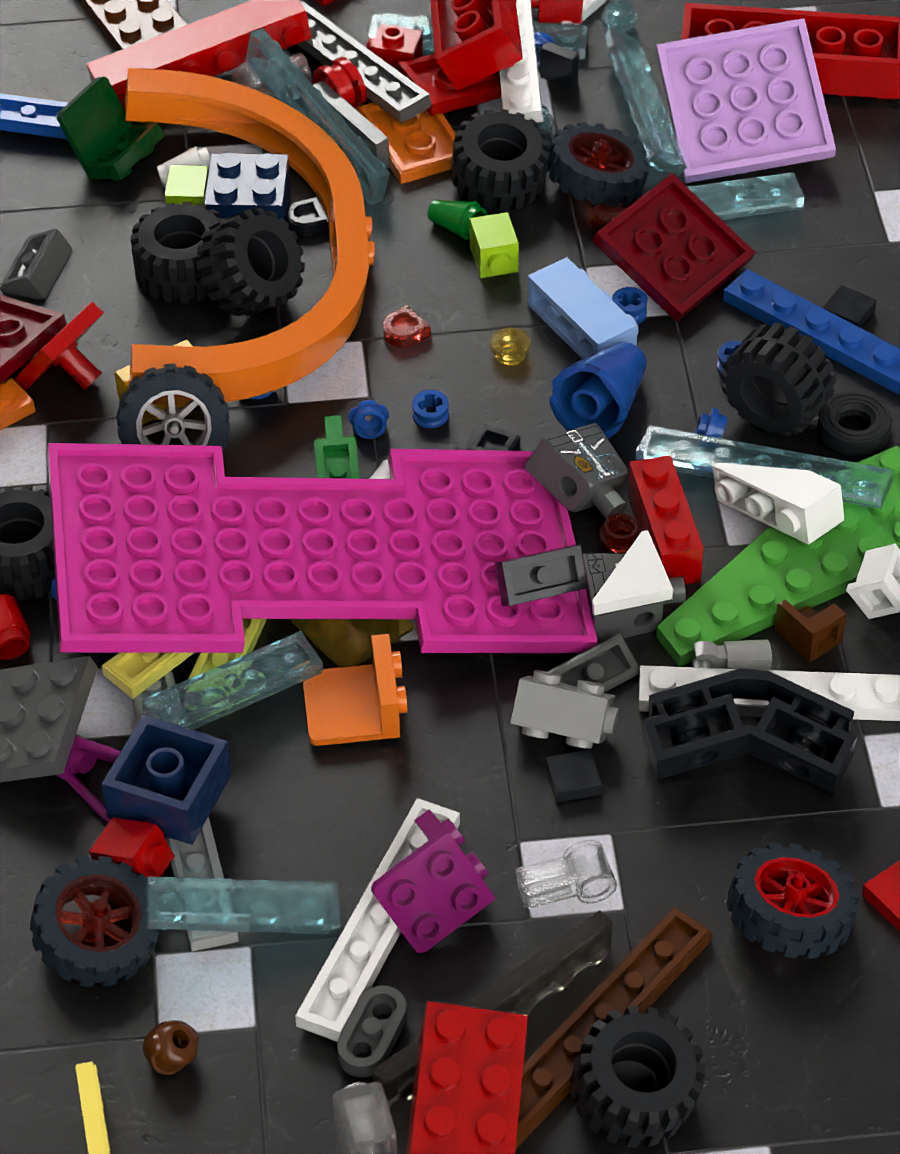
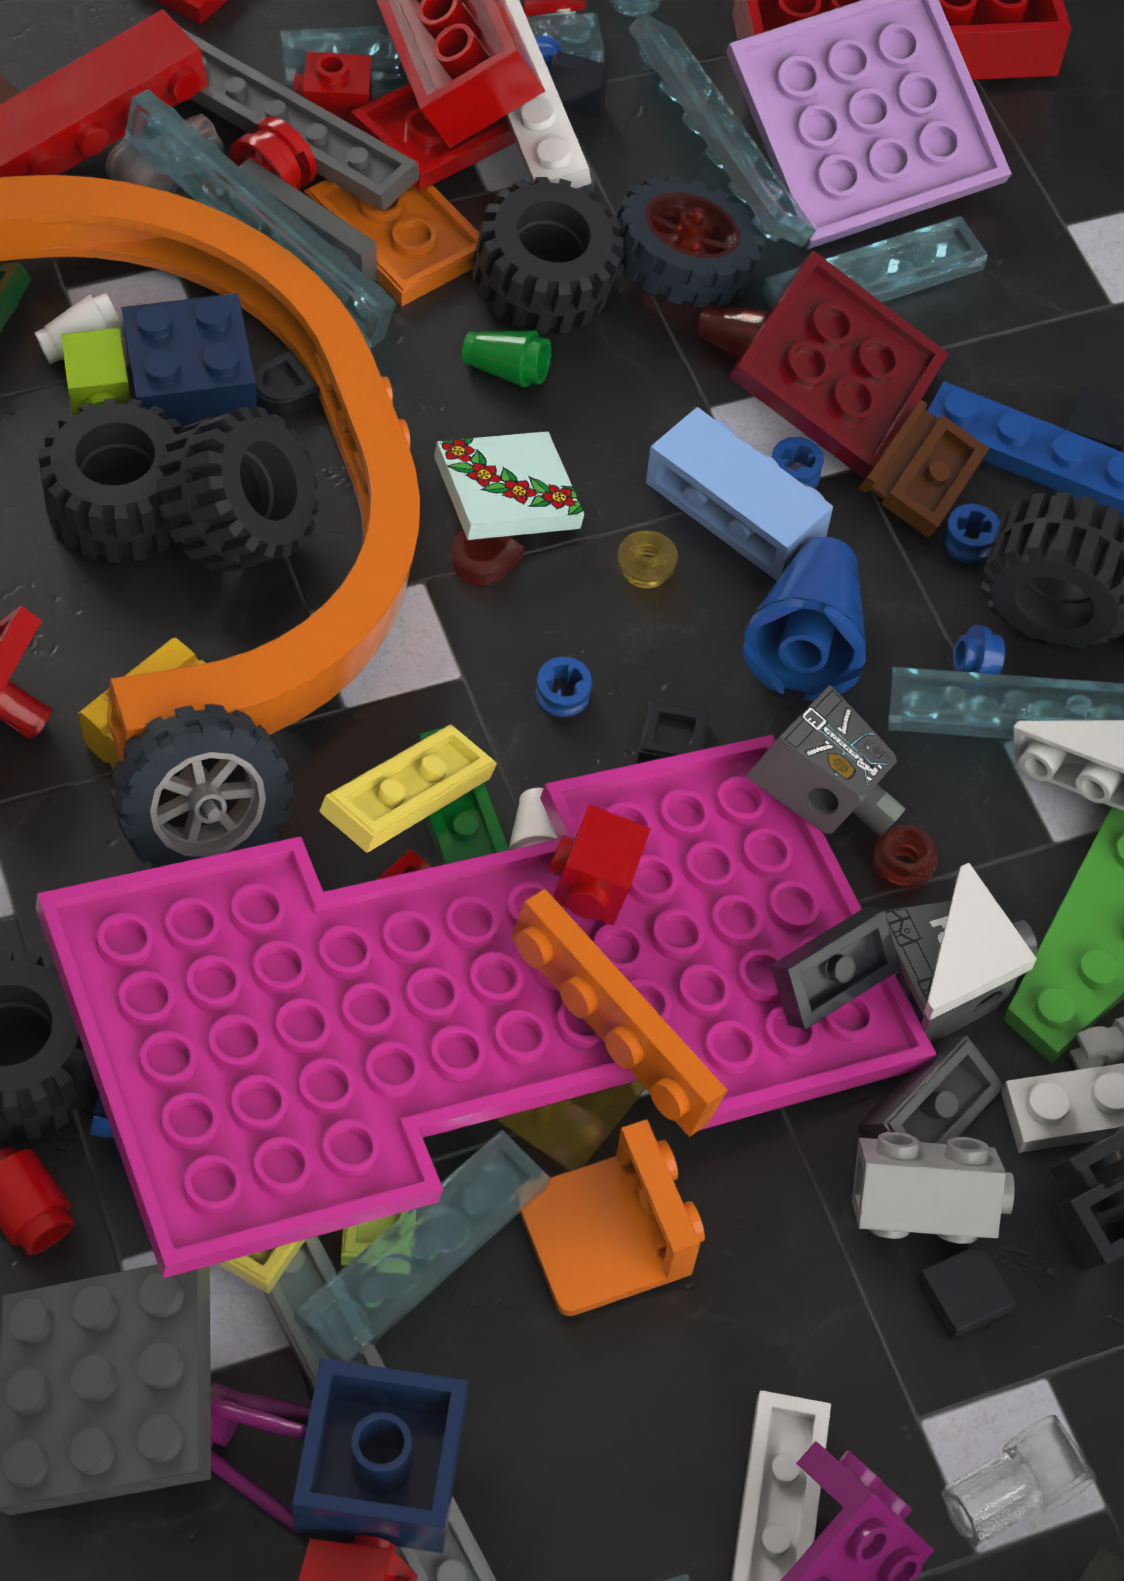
camera: 20 degrees left, 10 degrees up
blue plate [348,399,389,439] -> none
lime brick [470,212,519,278] -> none
red brick [628,455,704,585] -> none
none -> light yellow tile [319,724,497,853]
none -> light aqua tile [434,431,584,540]
none -> orange plate [511,889,727,1137]
none -> red brick [548,804,651,926]
none -> reddish brown plate [859,400,990,538]

